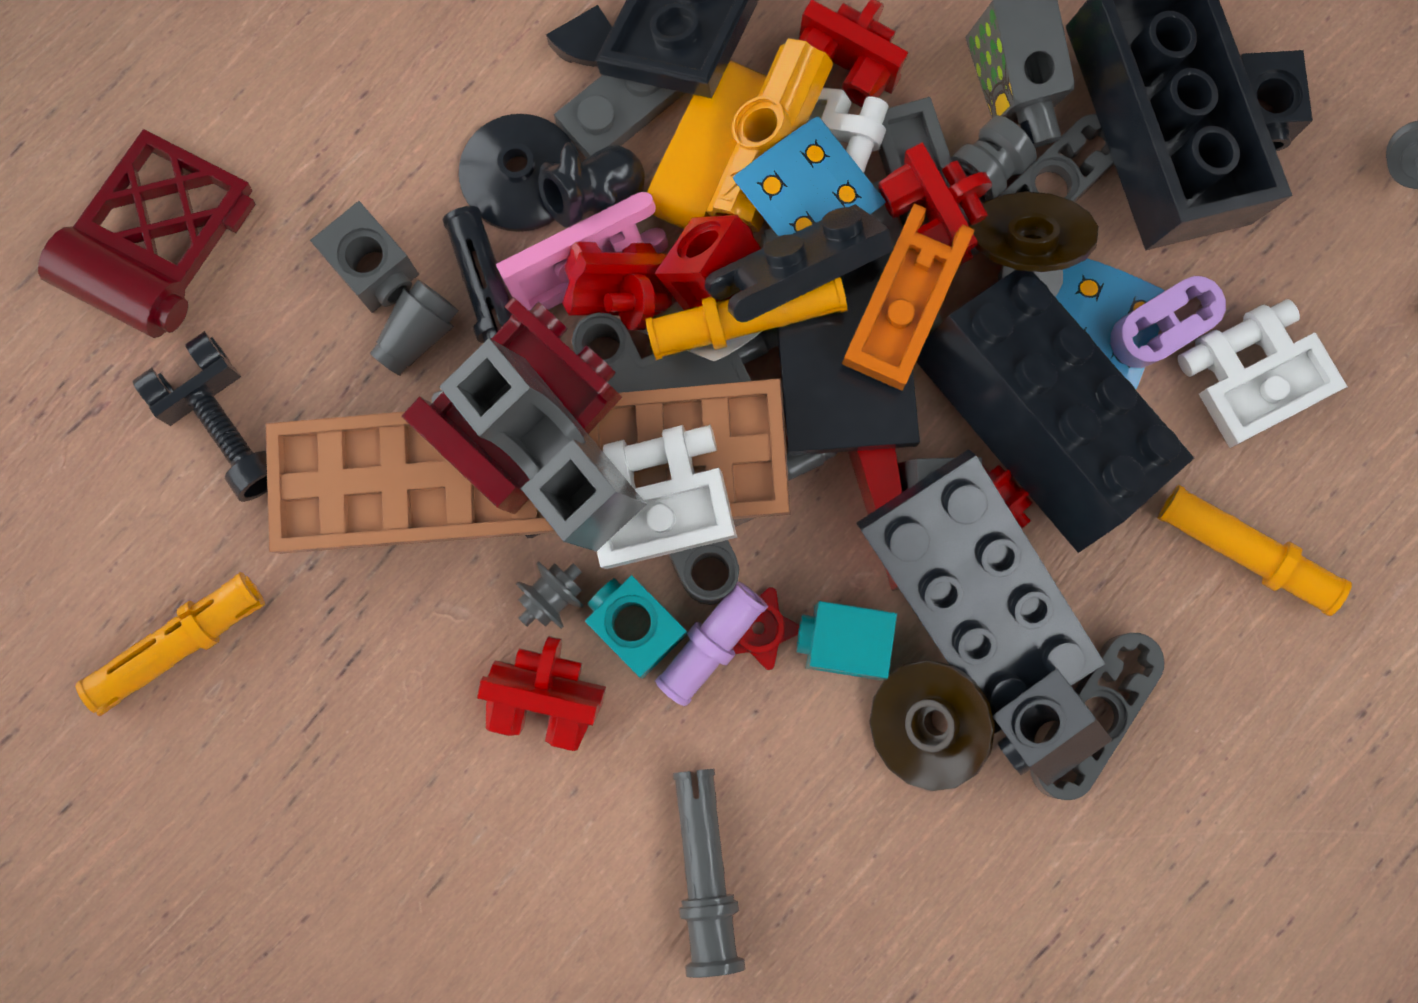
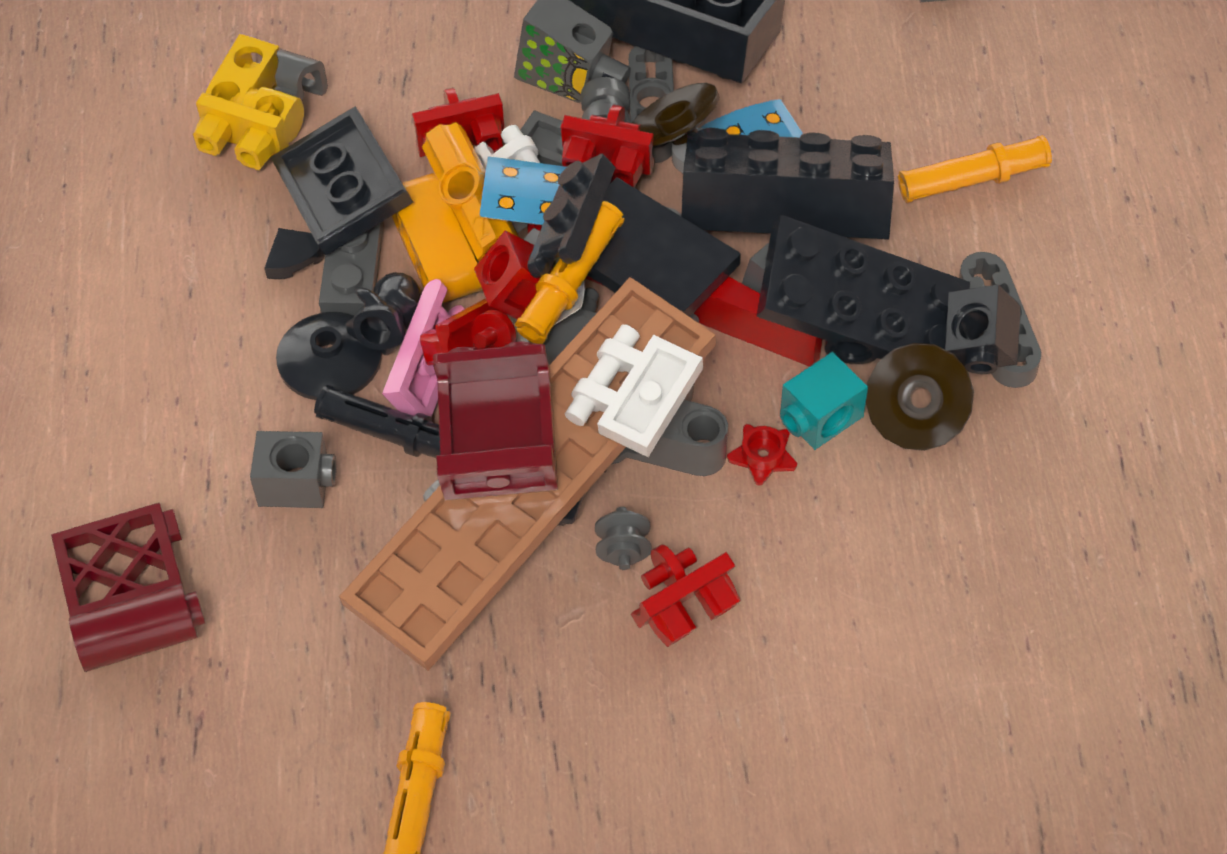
camera: 45 degrees left, 25 degrees down
black bar [132,331,268,502] -> none
dark grey cone [370,280,459,376] -> none
dark grey arch [439,338,647,552] -> none
teal brick [585,575,688,679] -> none
lavender pin [655,581,768,706] -> none
dark grey pin [673,769,746,978] -> none
orange hinge [842,203,975,391] -> none
lavender beam [1111,276,1226,368] -> none
white plate [1178,299,1348,448] -> none

